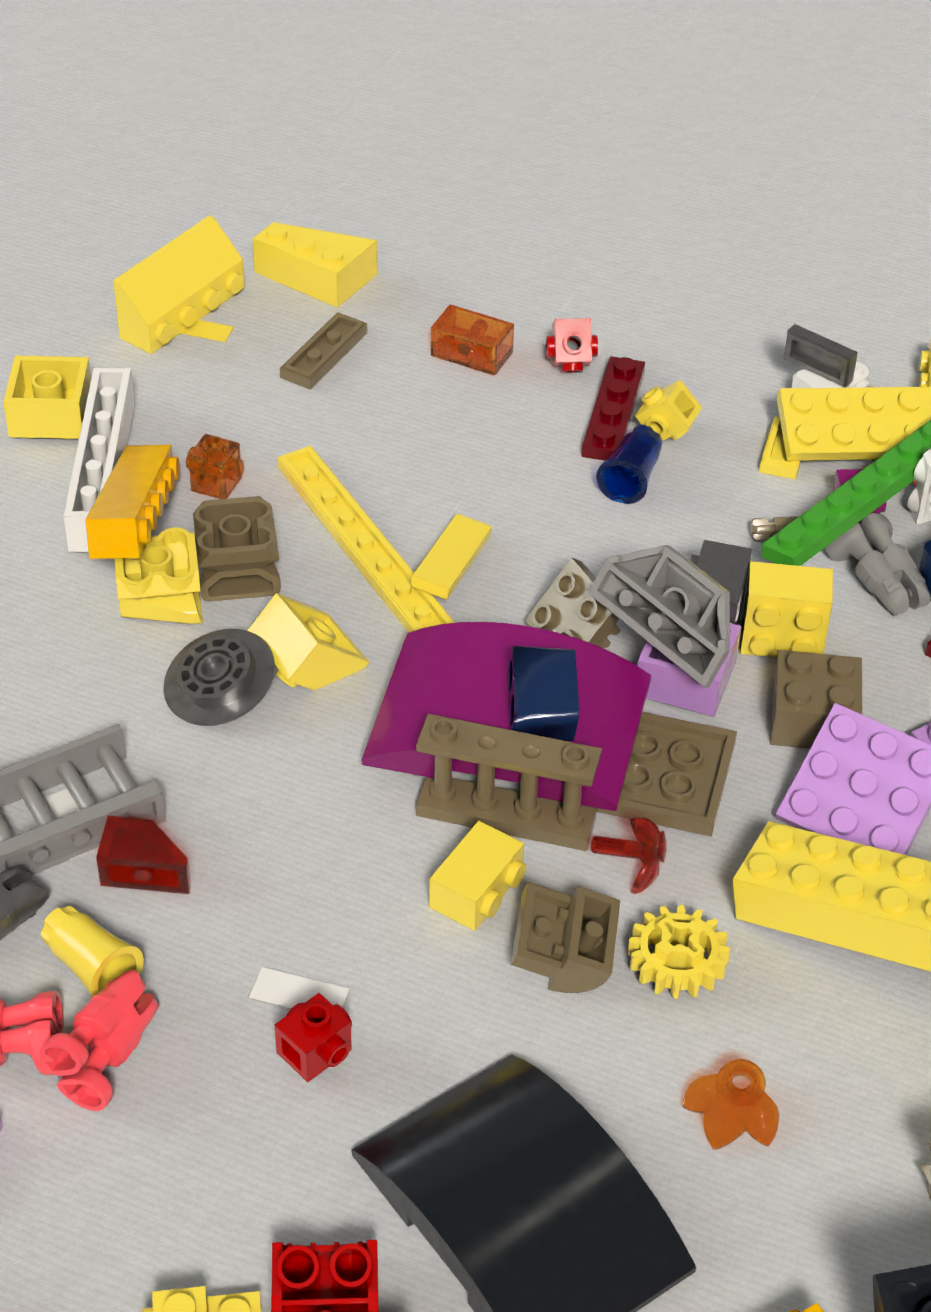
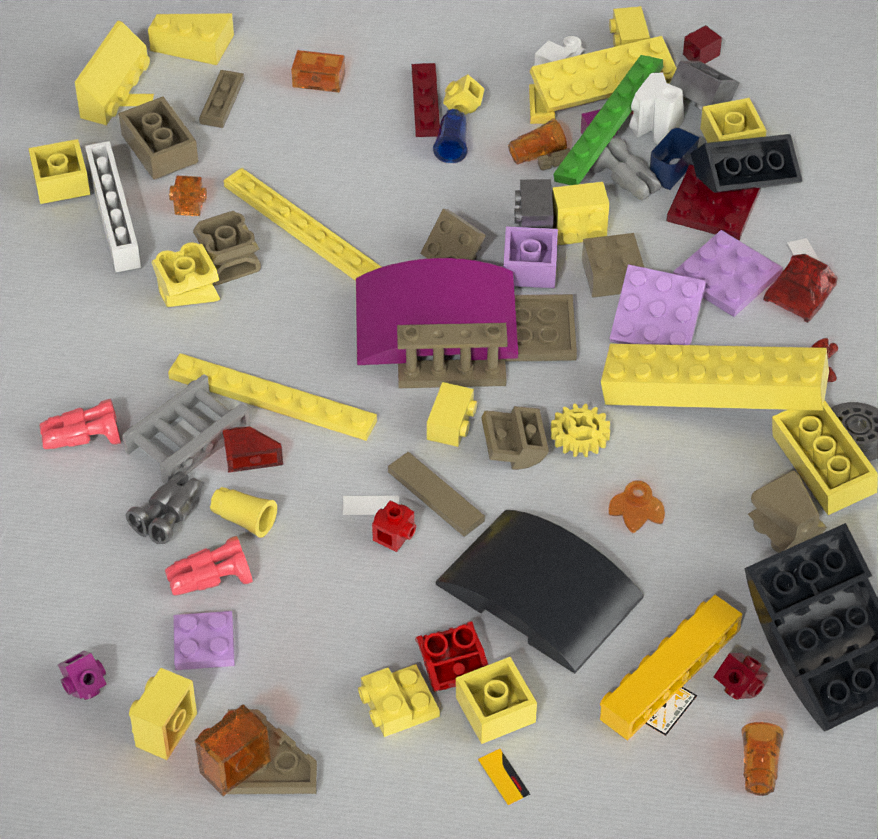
camera: 15 degrees left, 5 degrees up
coral piece [40,970,159,1111] -> none
yellow brick [85,444,180,559] -> none
flat silver wheel [163,629,275,726] -> none
light yellow slope [247,593,370,690] -> none
light yellow tile [411,513,492,600] -> none
dark blue piece [507,646,579,742] -> none
brick [546,318,598,373] -> none
light grey wedge [588,545,730,688] -> none
clear red plant [591,818,667,894] -> none
flat silver tile [784,324,858,387] -> none
none -> dark tan brick [118,96,198,180]
none -> light yellow plate [168,353,377,441]
none -> dark tan tile [388,452,485,537]
none -> clear orange plant [508,118,567,164]

